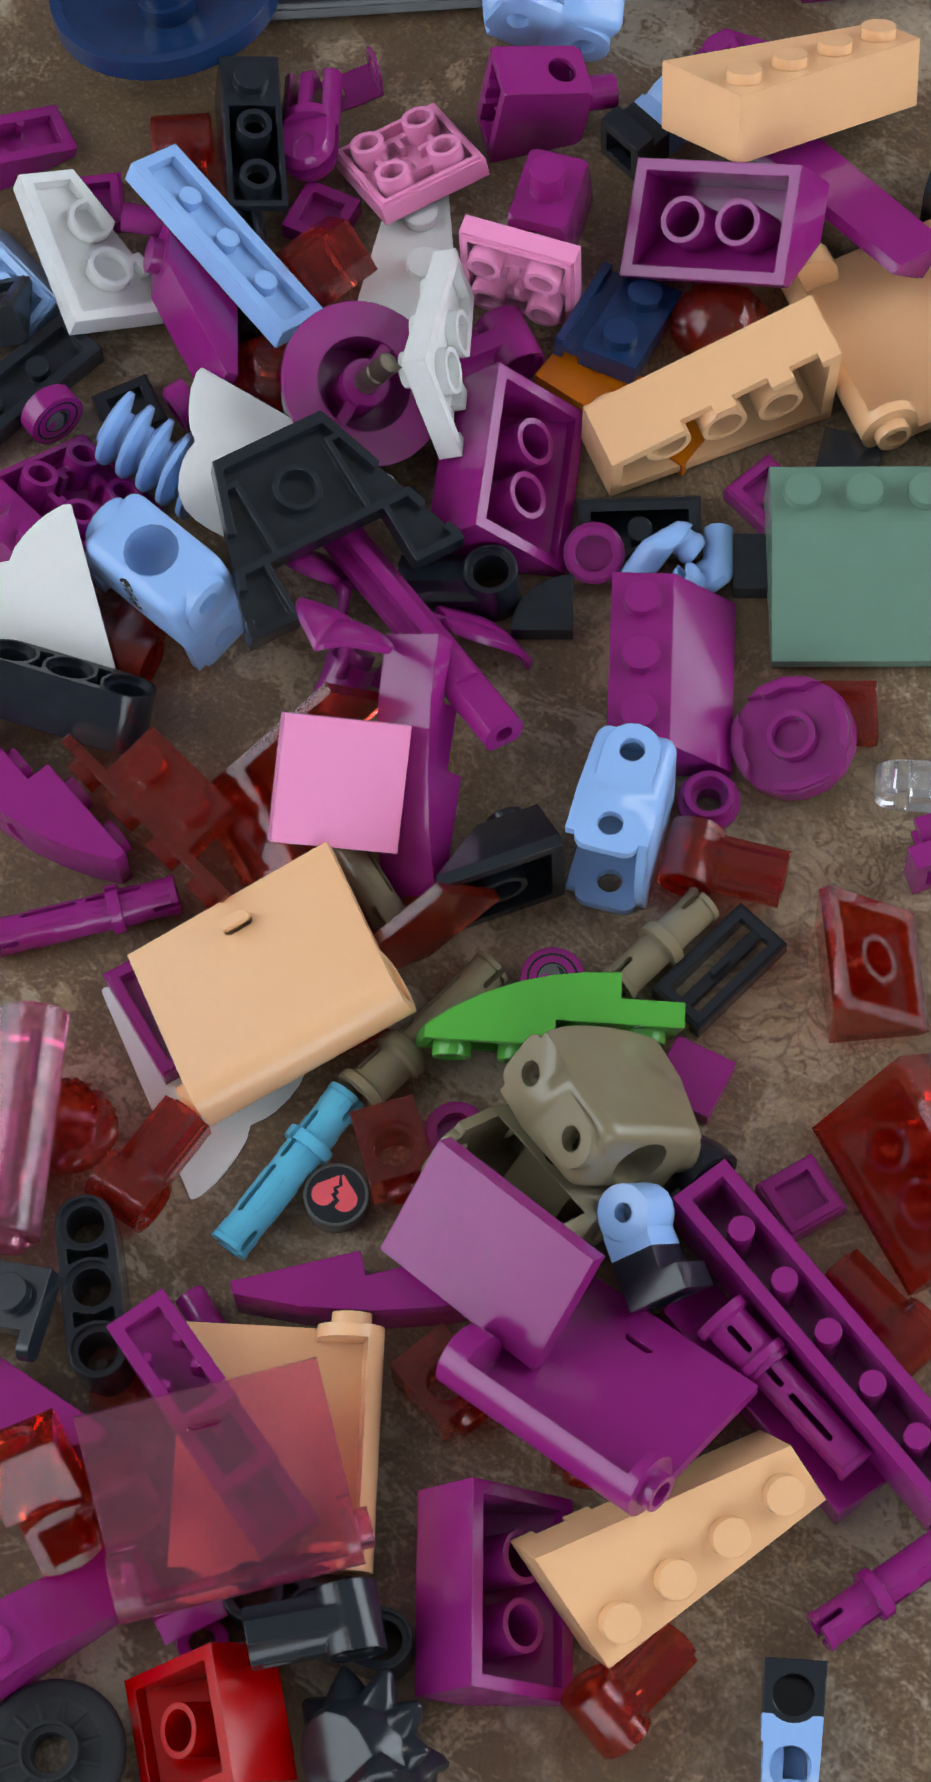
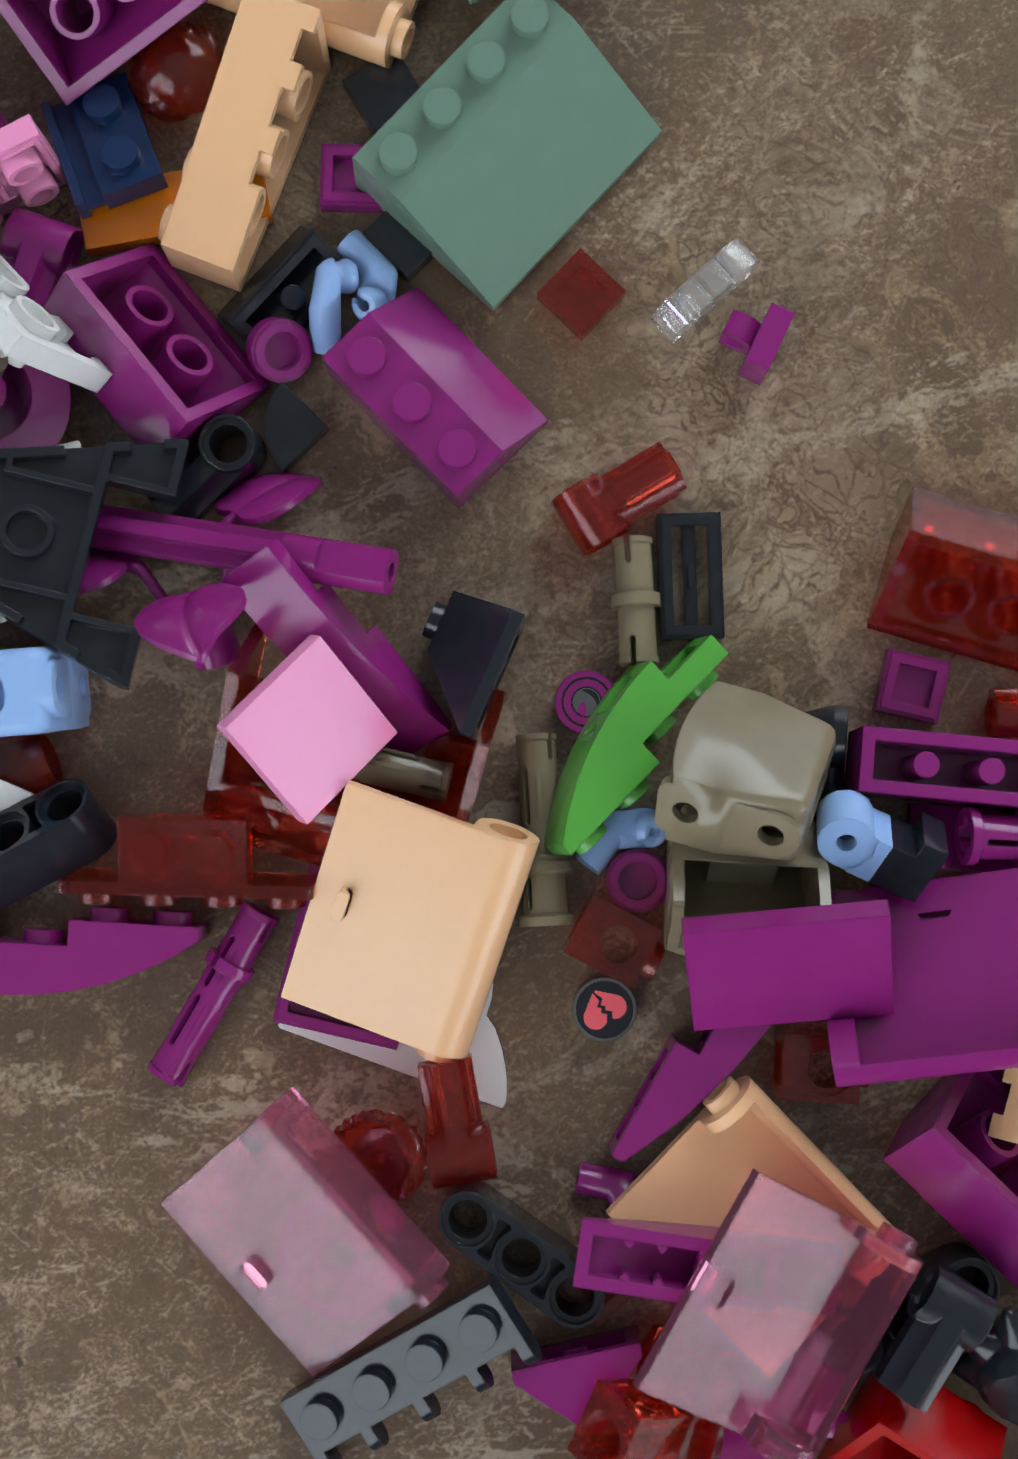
camera: 55 degrees left, 20 degrees up
medium azure pin [211,1081,365,1261] -> none
light blue piece [565,723,677,915] -> none
magenta tile [667,1035,736,1125] -> none
magenta plate [677,770,741,833] -> none
magenta tile [731,676,857,801] -> none
clear red slope [815,885,930,1043] -> none
none -> light blue arm [574,807,665,875]

